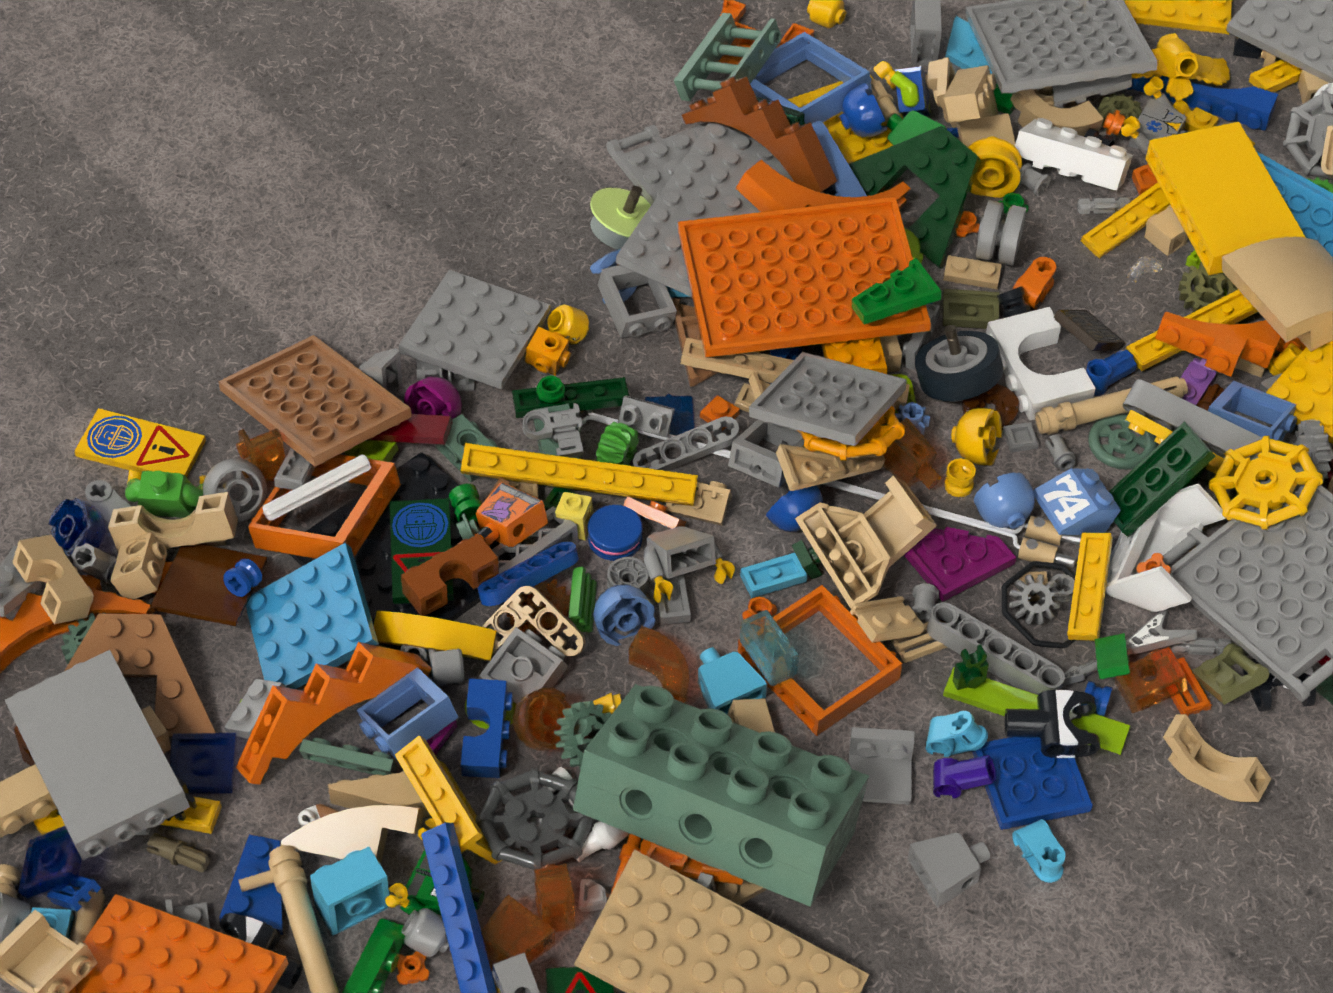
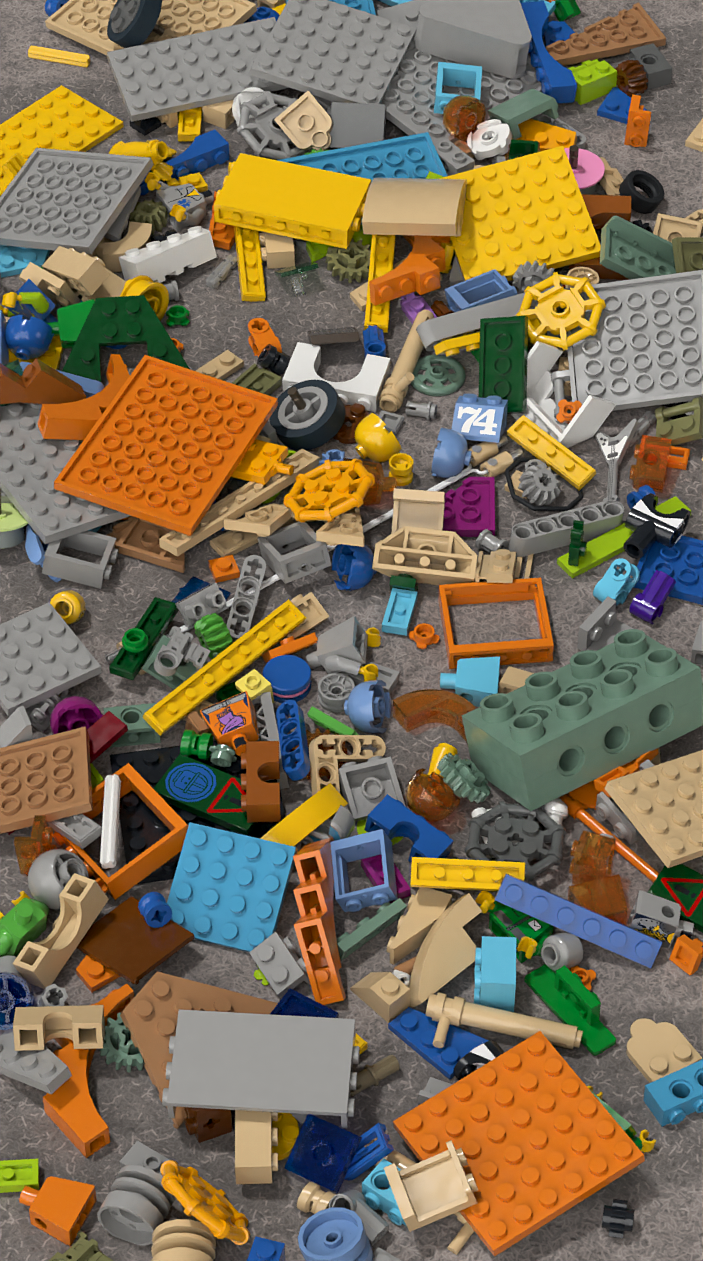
camera: 55 degrees left, 5 degrees down
tan brick [110,532,167,600] -> none
light orange brick [525,327,571,376] -> none
clear light blue brick [739,610,799,686] -> none
light grey plate [749,352,906,446] -> none
green wing [852,258,942,324] -> none
light grey wheel [976,200,1027,266] -> none
green tile [1095,633,1130,679] -> none
orange plate [1103,109,1125,136] -> none
none -> clear green piece [274,261,319,277]
none -> tan slope [350,972,410,1023]

